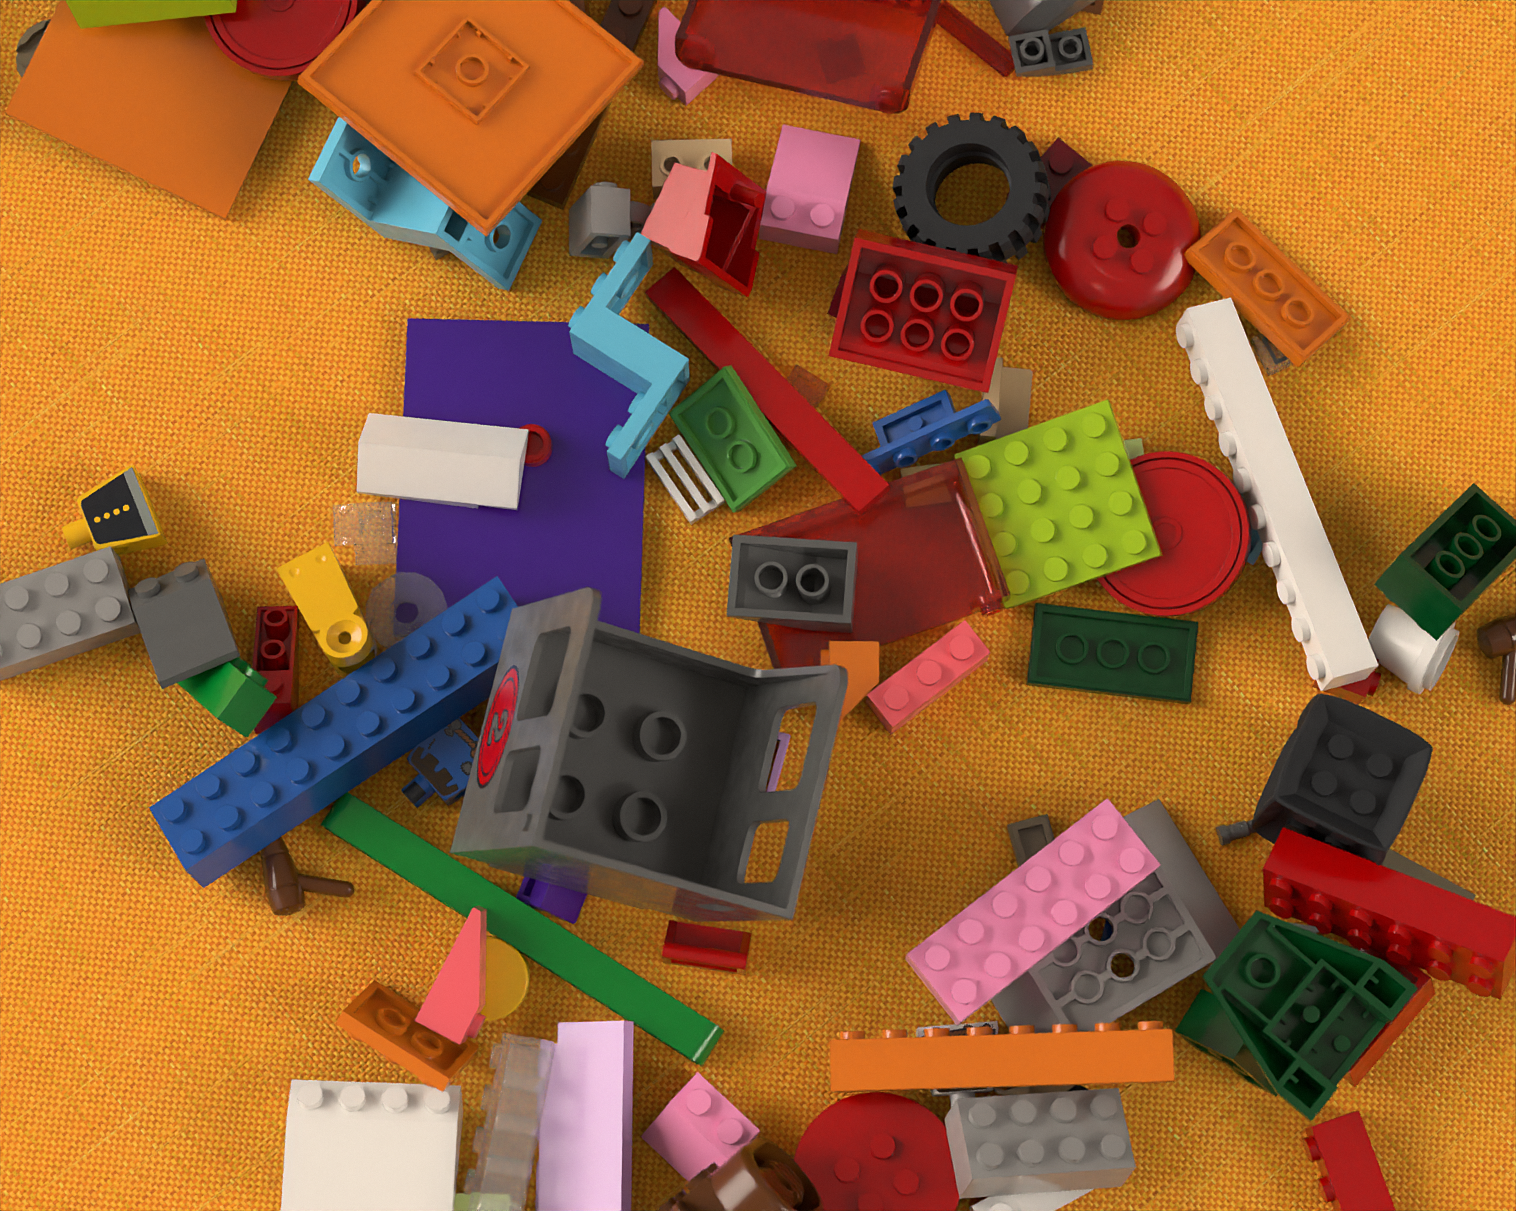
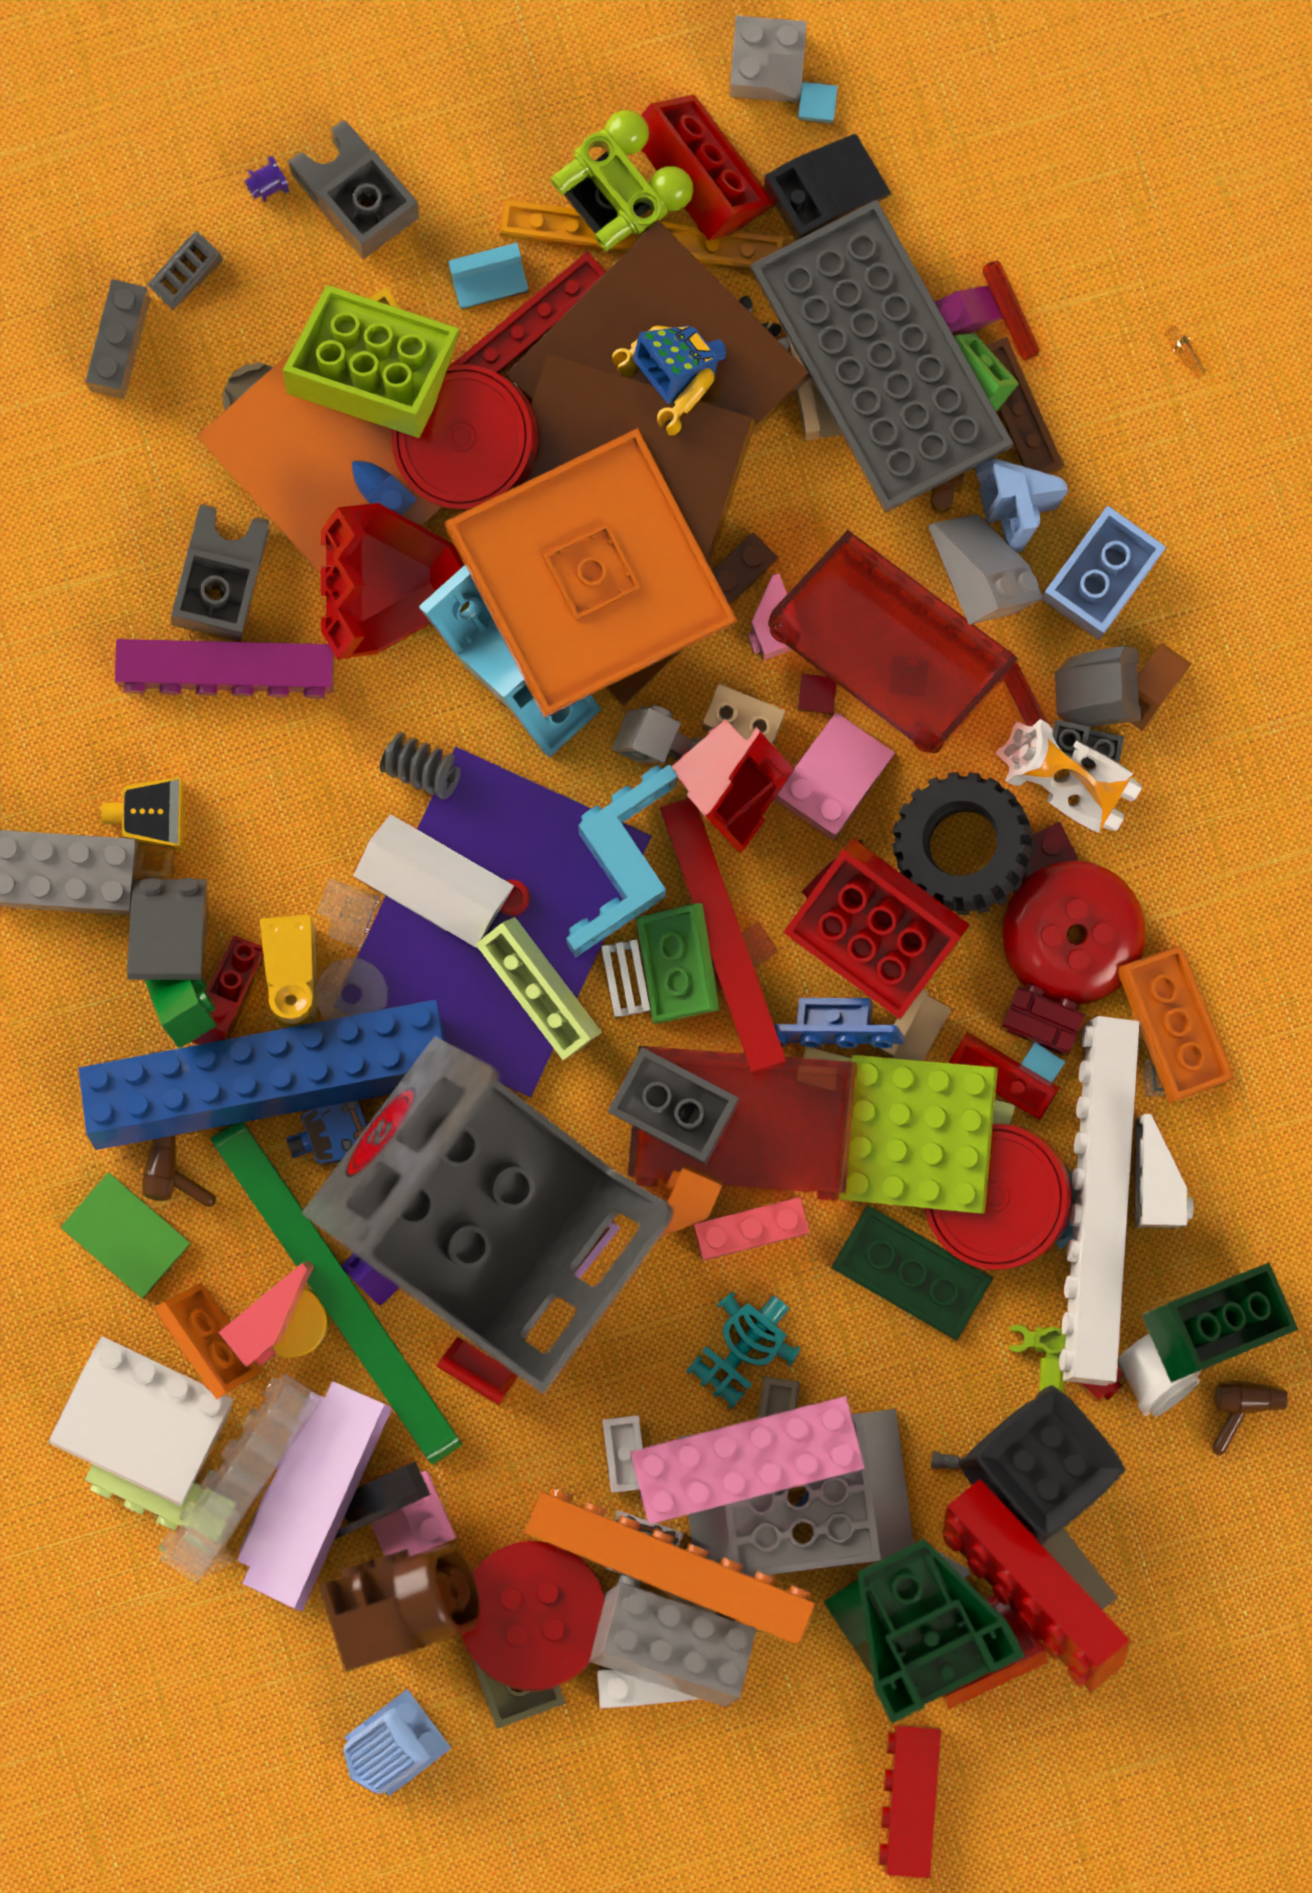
camera: 20 degrees right, 5 degrees up
none -> bright green tile [60,1172,192,1299]
none -> magenta brick [115,639,335,699]
none -> clear yellow slope [134,843,175,880]
none -> dark grey brick [171,504,270,642]
none -> red panel [321,503,468,660]
none -> black panel [334,1461,431,1540]
none -> blue plate [352,461,417,515]
none -> dark grey piece [380,732,461,800]
none -> yellowish green brick [475,917,602,1060]
none -> white plate [603,1415,643,1493]
none -> teal piece [686,1292,801,1409]
none -> dark red tile [797,673,838,715]
none -> red tile [948,1031,1060,1120]
none -> white hips [996,719,1142,833]
none -> dark red brick [1000,984,1085,1056]
none -> lime bar [1009,1325,1066,1393]
none -> medium azure tile [1021,1043,1065,1083]
none -> white slope [1135,1114,1193,1229]

